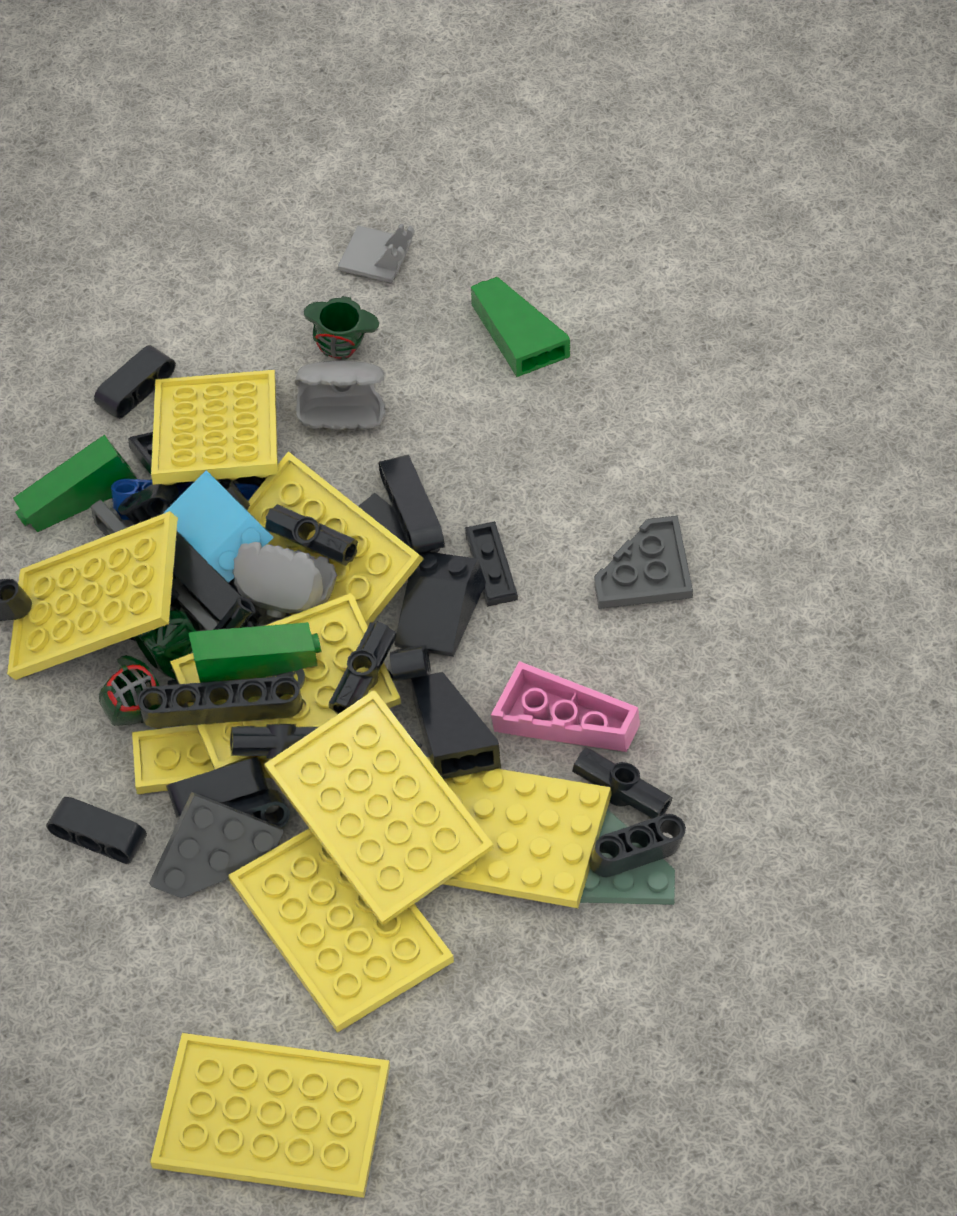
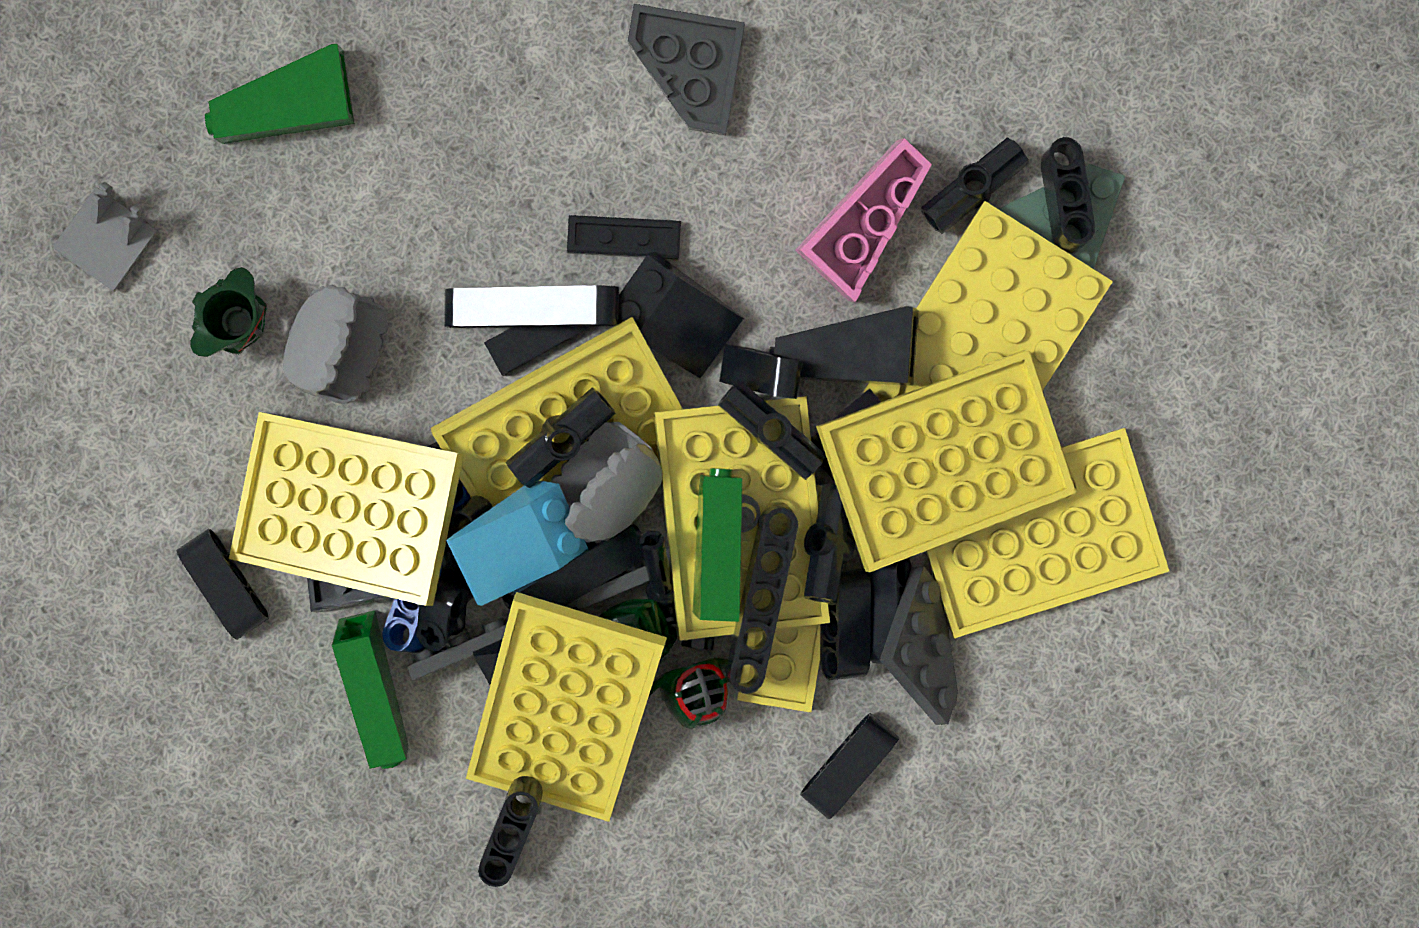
camera: 70 degrees left, 35 degrees up
light yellow plate [150,1033,390,1198] -> none

